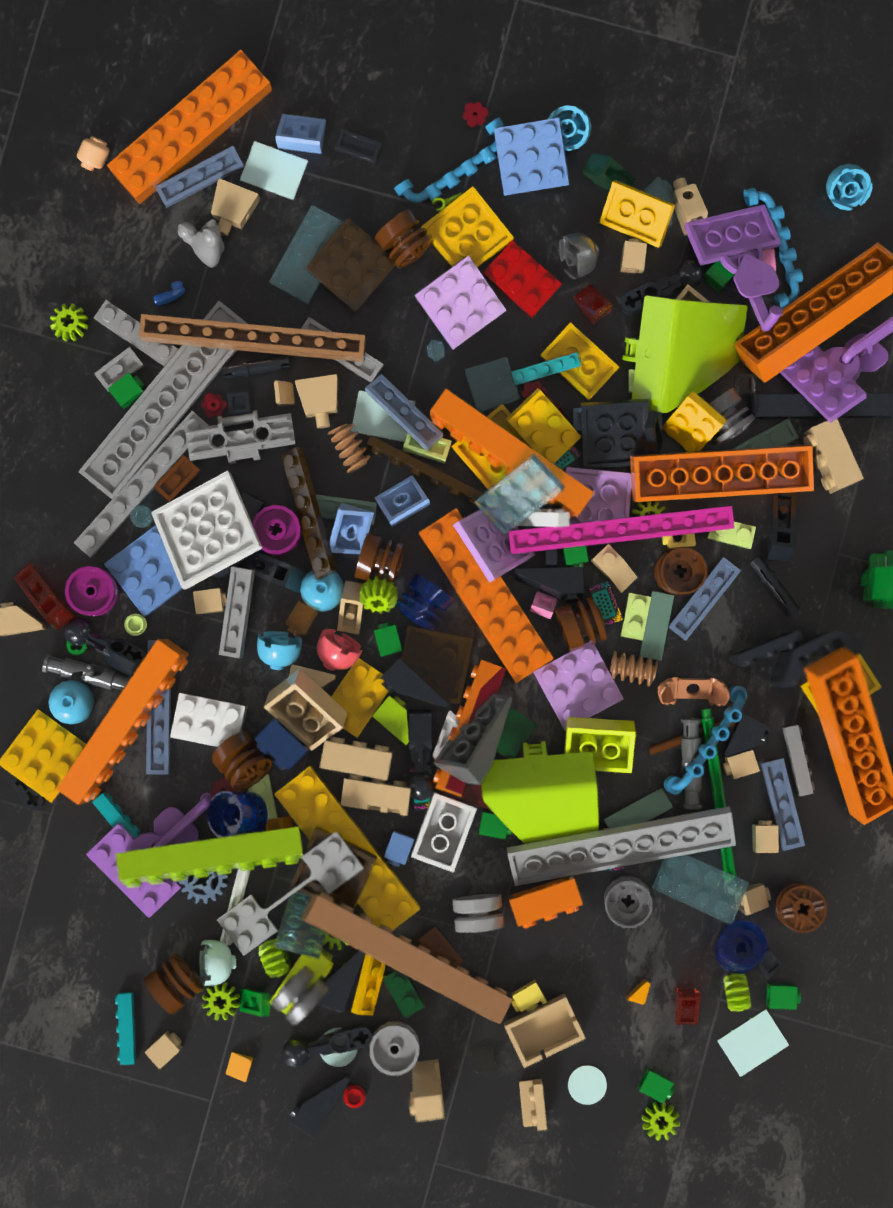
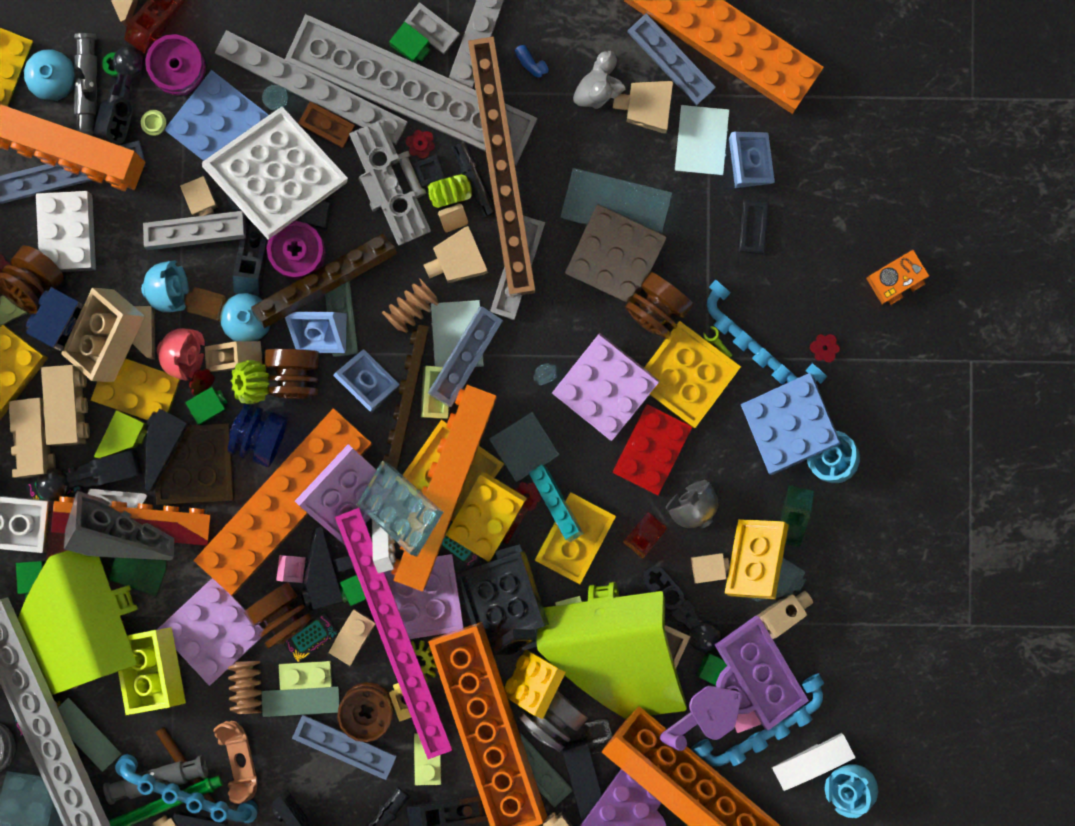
camera: 80 degrees right, 0 degrees up
none -> dark red plant [189,368,214,396]
none -> lime gear [428,174,472,208]
none -> white slope [772,733,855,791]
none -> orange brick [866,250,929,305]

